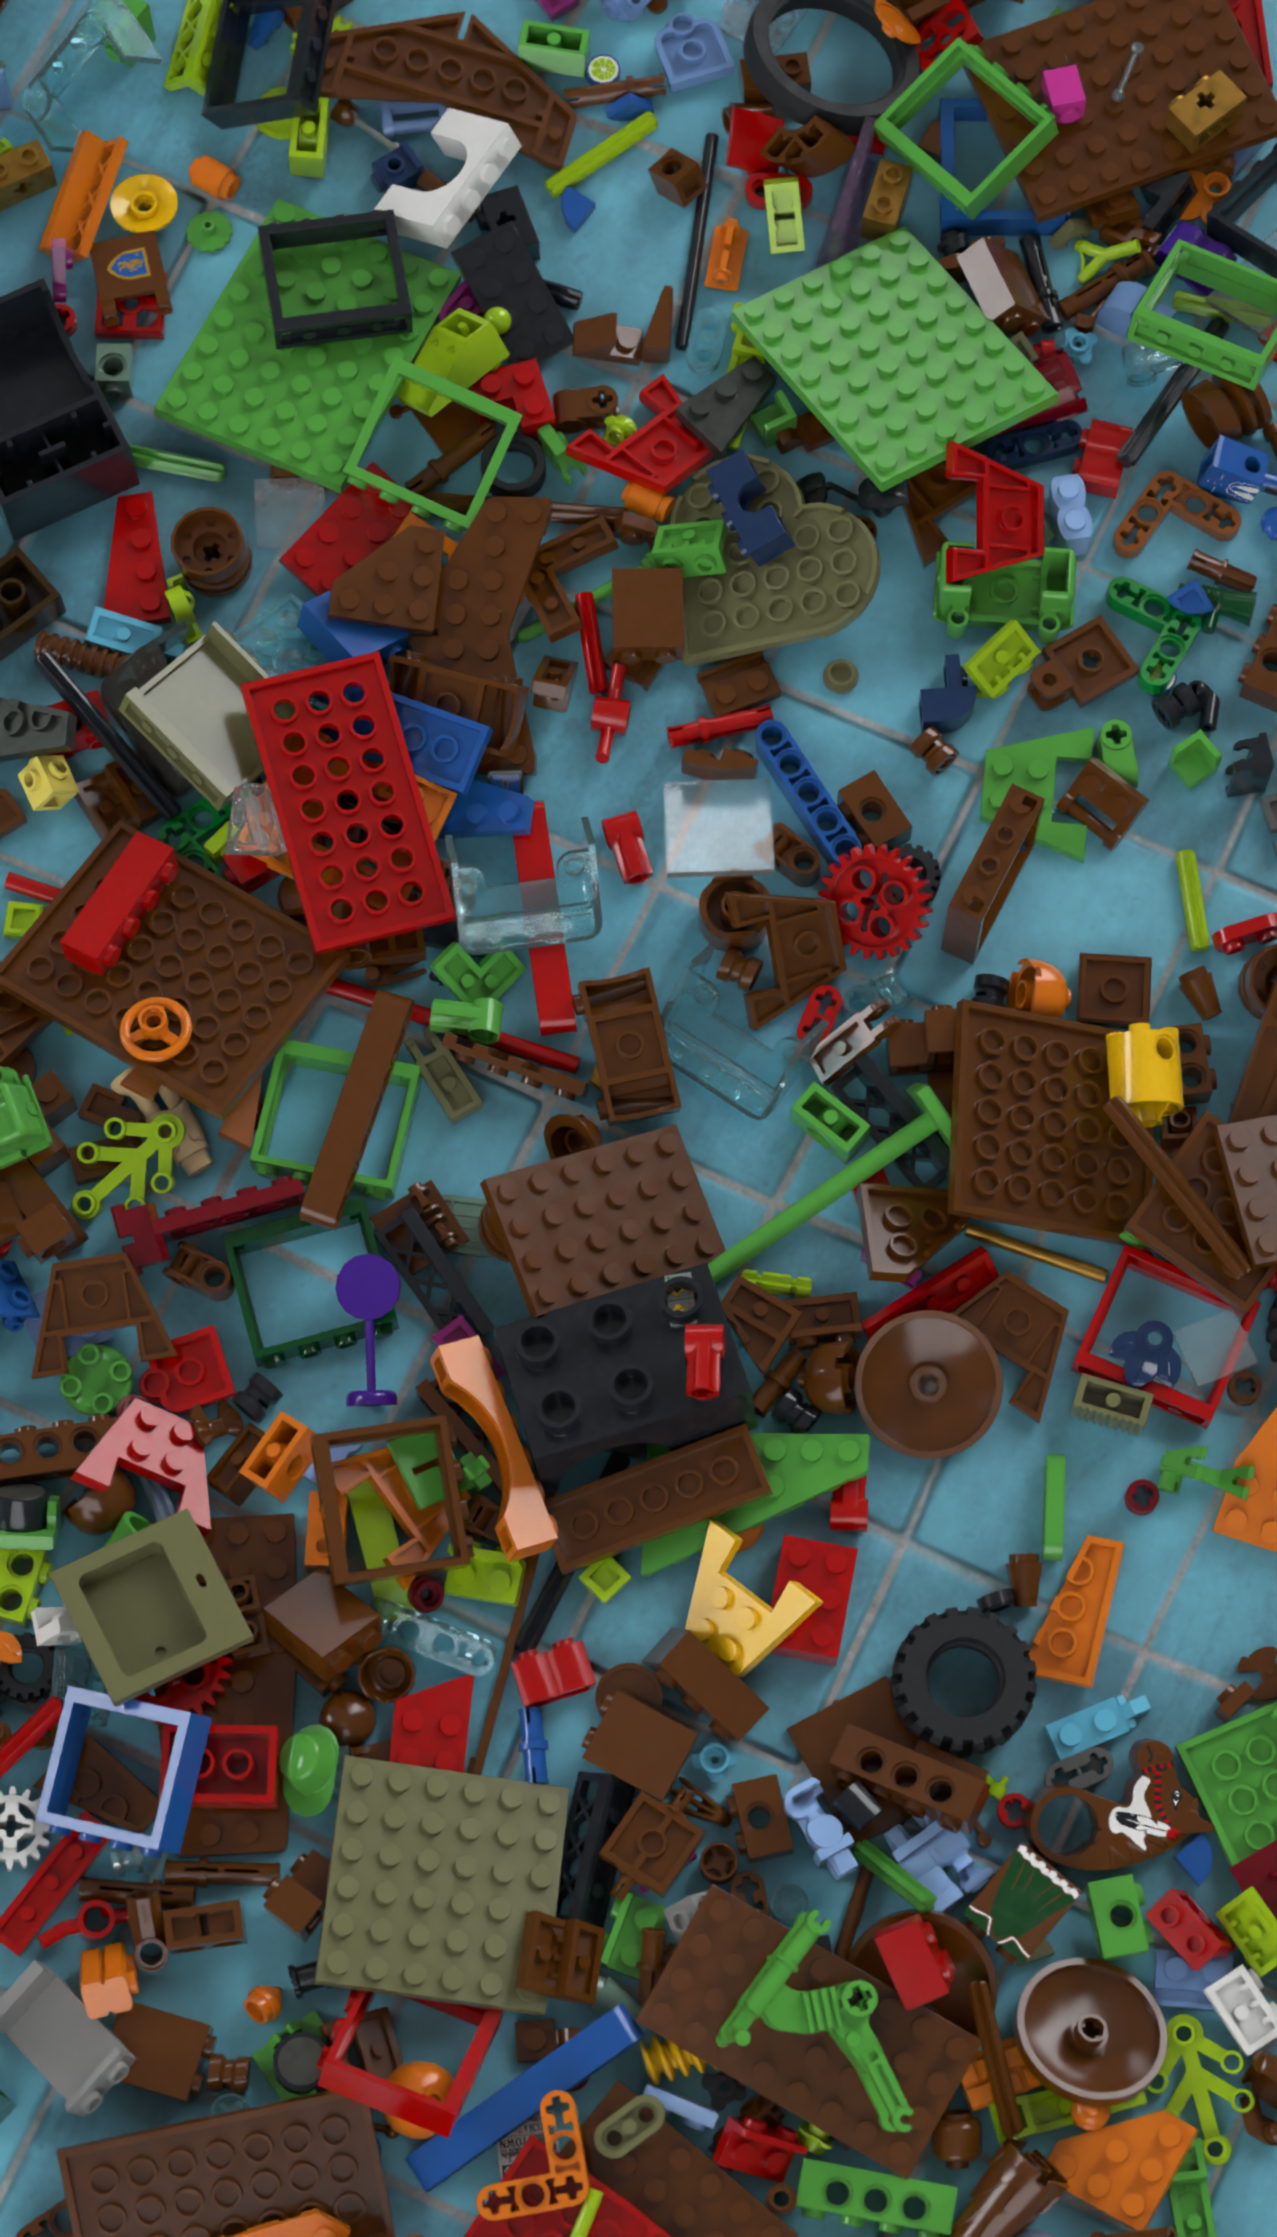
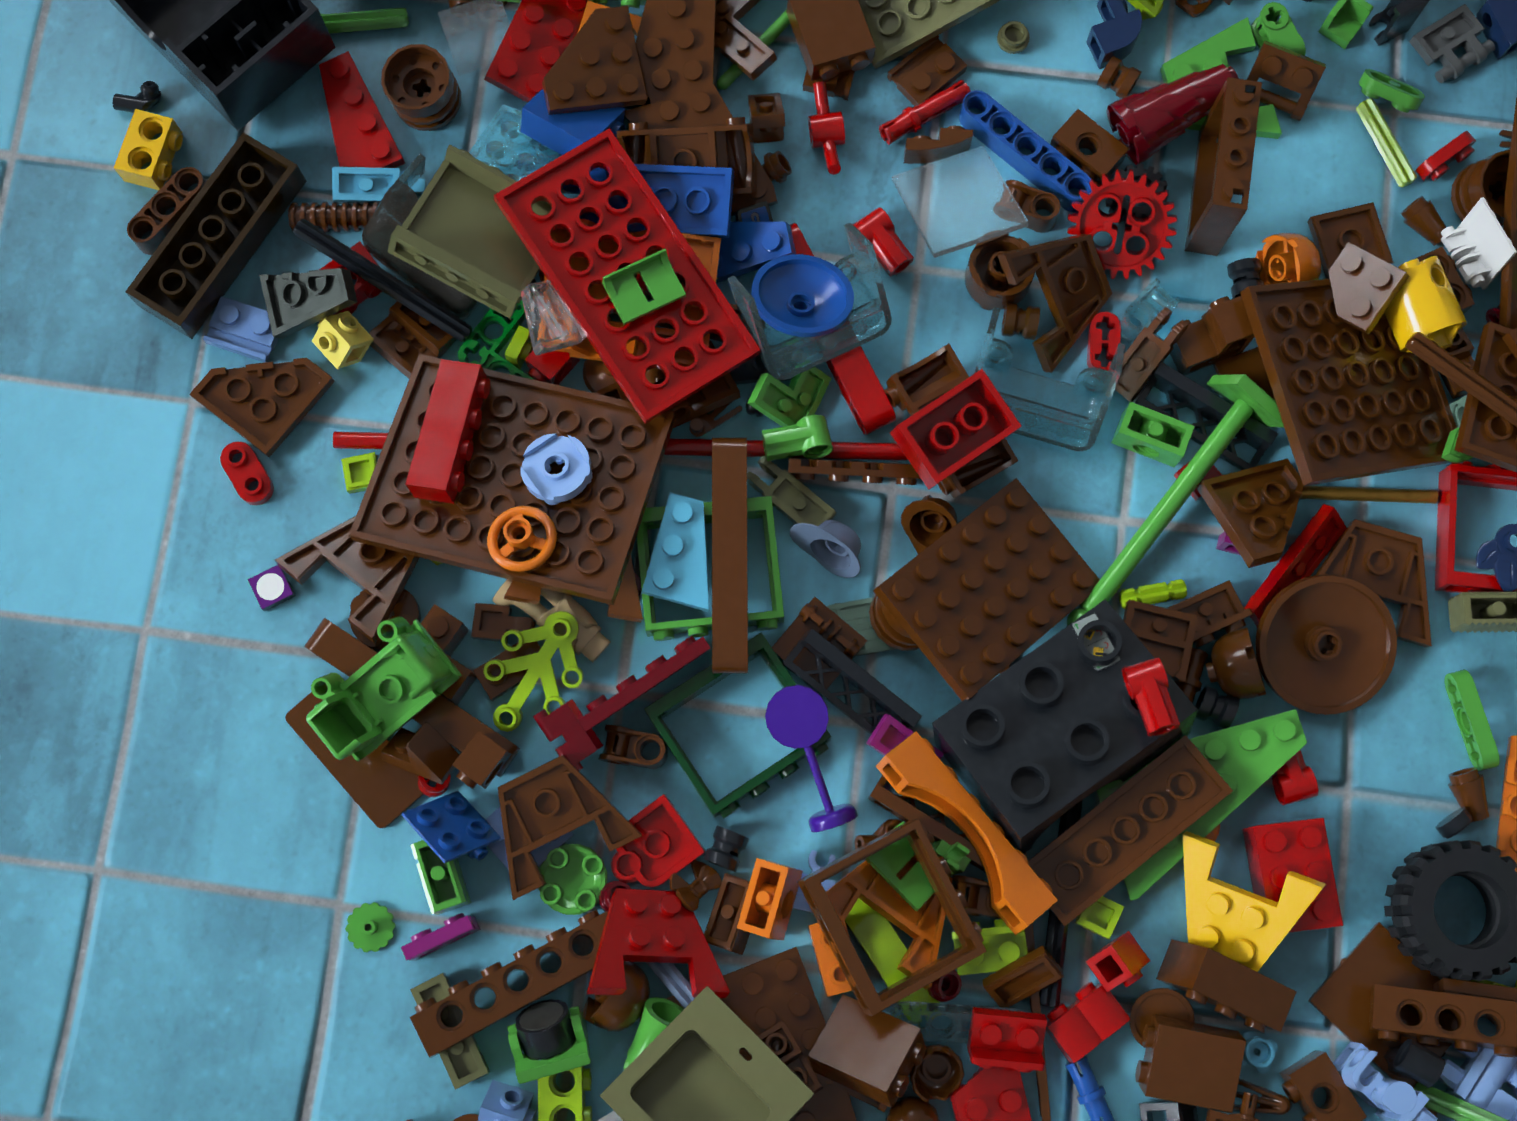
camera: 20 degrees left, 5 degrees up
lime piece [164,573,203,645] -> none
red axle [575,592,608,695] -> none
none -> light blue plate [521,434,593,505]
none -> bright green piece [602,248,686,325]
none -> medium azure wing [642,492,709,612]
none -> blue dish [751,254,854,337]
none -> reddish brown plate [762,151,792,184]
none -> sand blue piece [790,520,861,578]
none -> red brick [890,369,1022,490]
none -> red bracket [967,1007,1047,1073]
none -> reddish brown tile [982,945,1064,1010]
none -> red brick [1086,931,1150,992]
none -> dark red cone [1106,64,1239,165]
none -> plate [1328,242,1409,335]
none -> bright green plate [1358,69,1425,113]
none -> white hinge [1441,197,1517,290]

